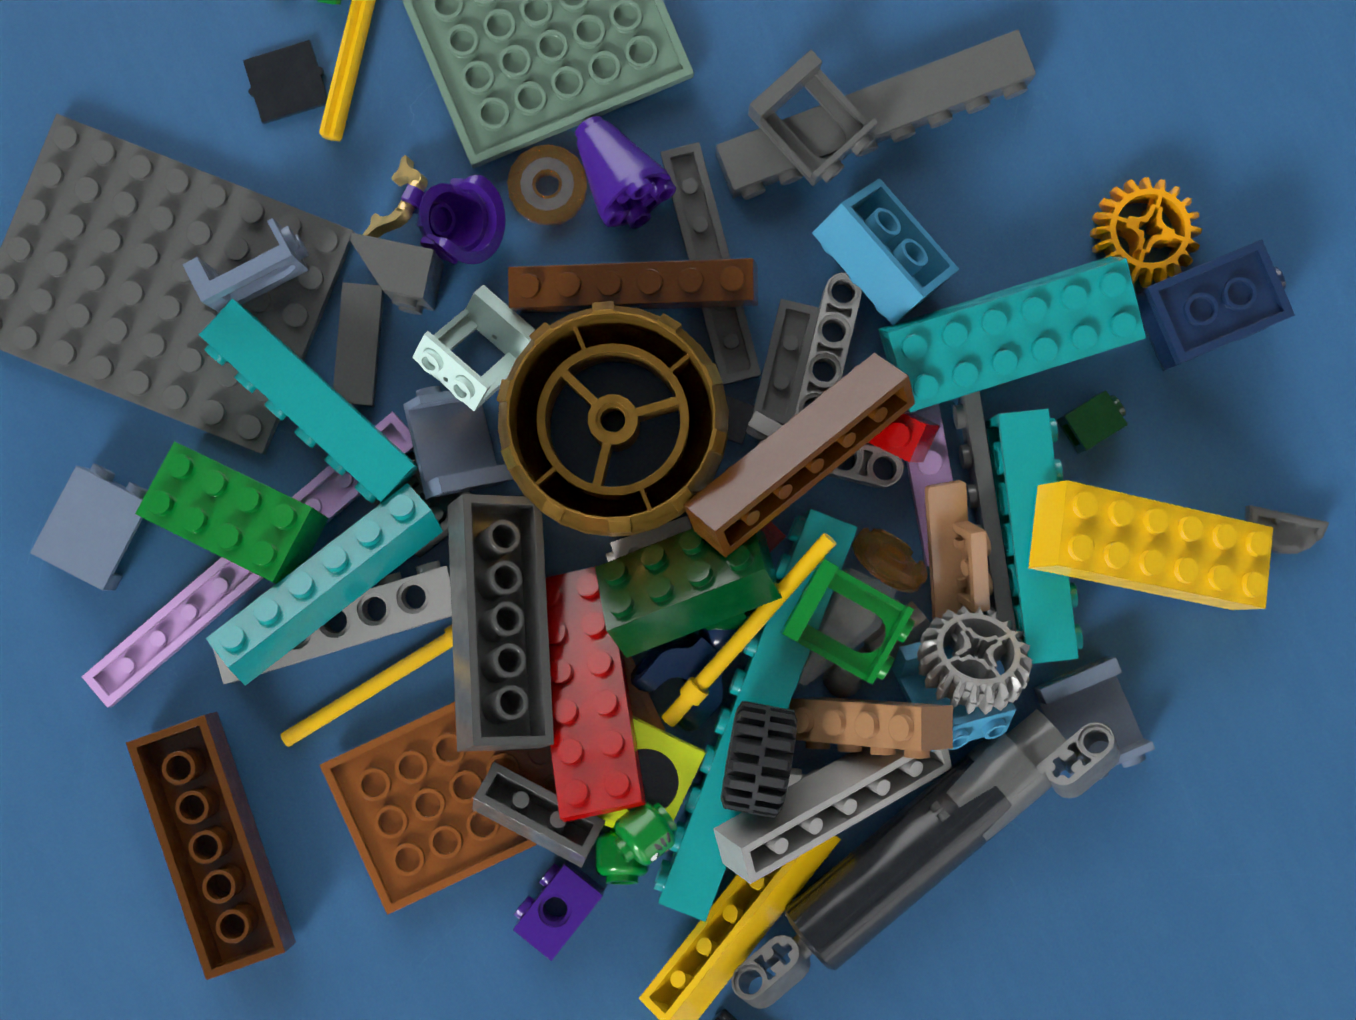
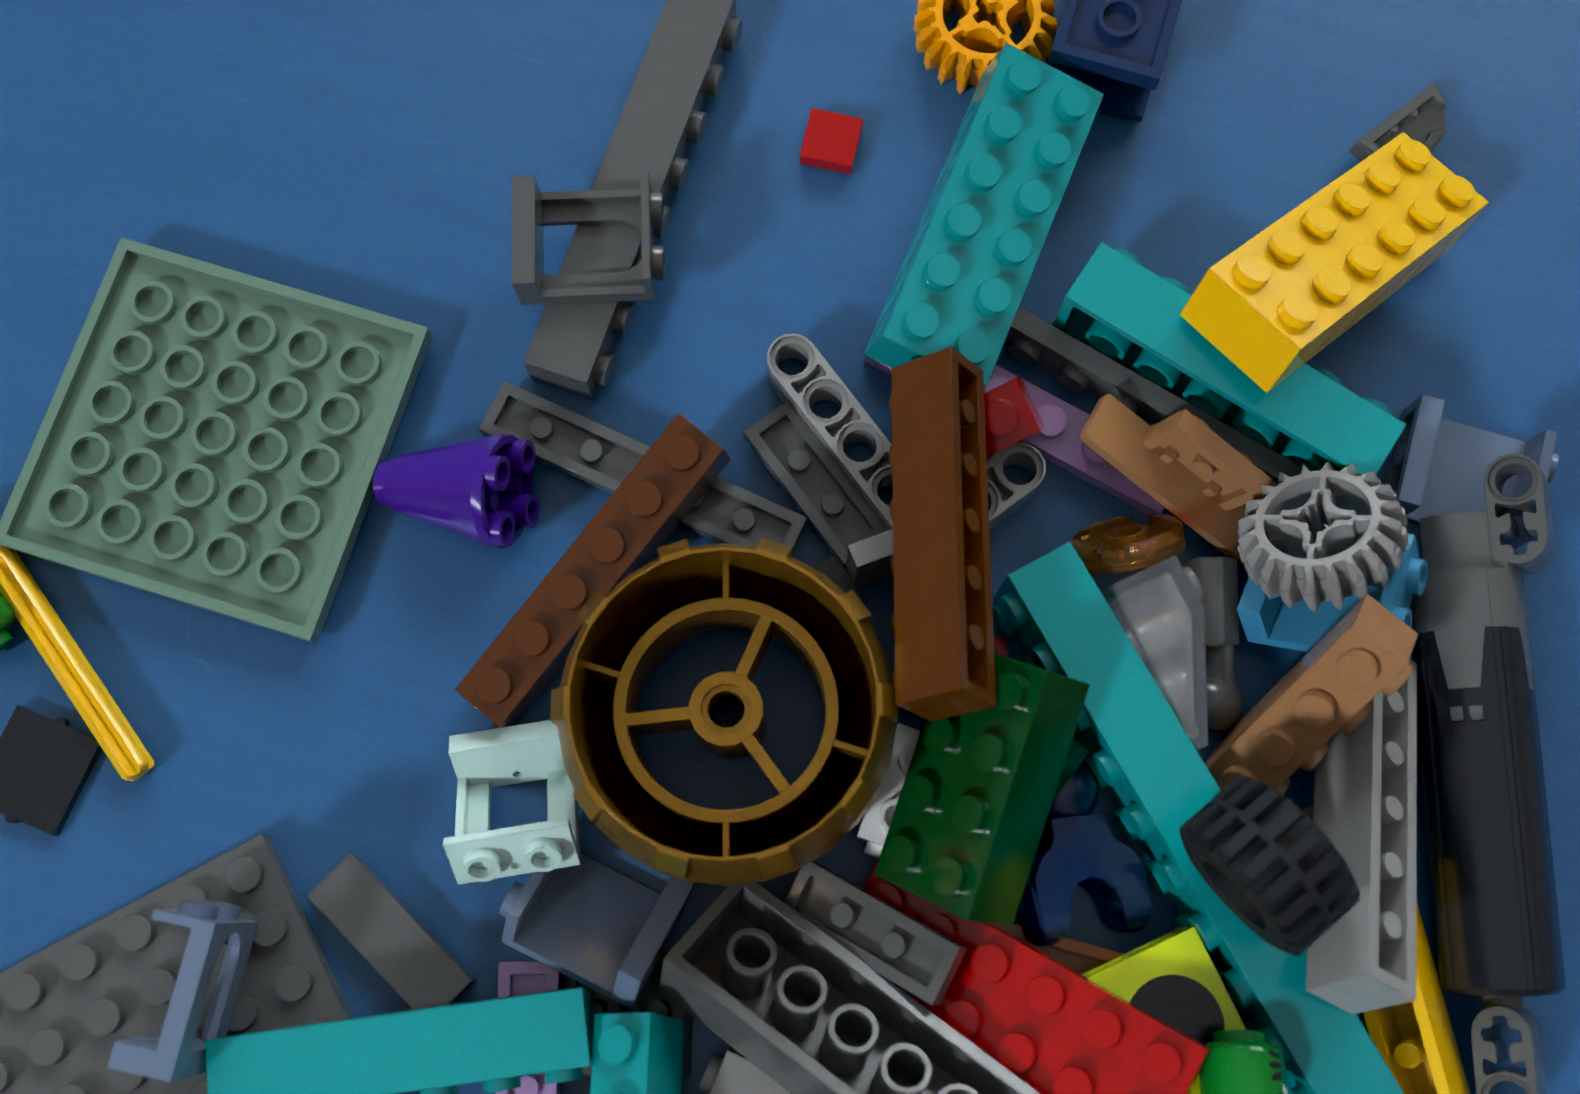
camera: 50 degrees left, 10 degrees down
dark grey slope [350,233,444,315] -> none
dark purple helmet [362,155,506,264] -> none
clear orange tile [507,144,588,226] -> none
yellow bar [662,533,837,727] -> none
green panel [780,559,915,685] -> none
dark azure brick [812,178,959,325] -> none
dark green brick [1056,390,1128,454] -> none
none -> dark grey plate [784,860,968,1006]
none -> red tile [799,108,864,175]

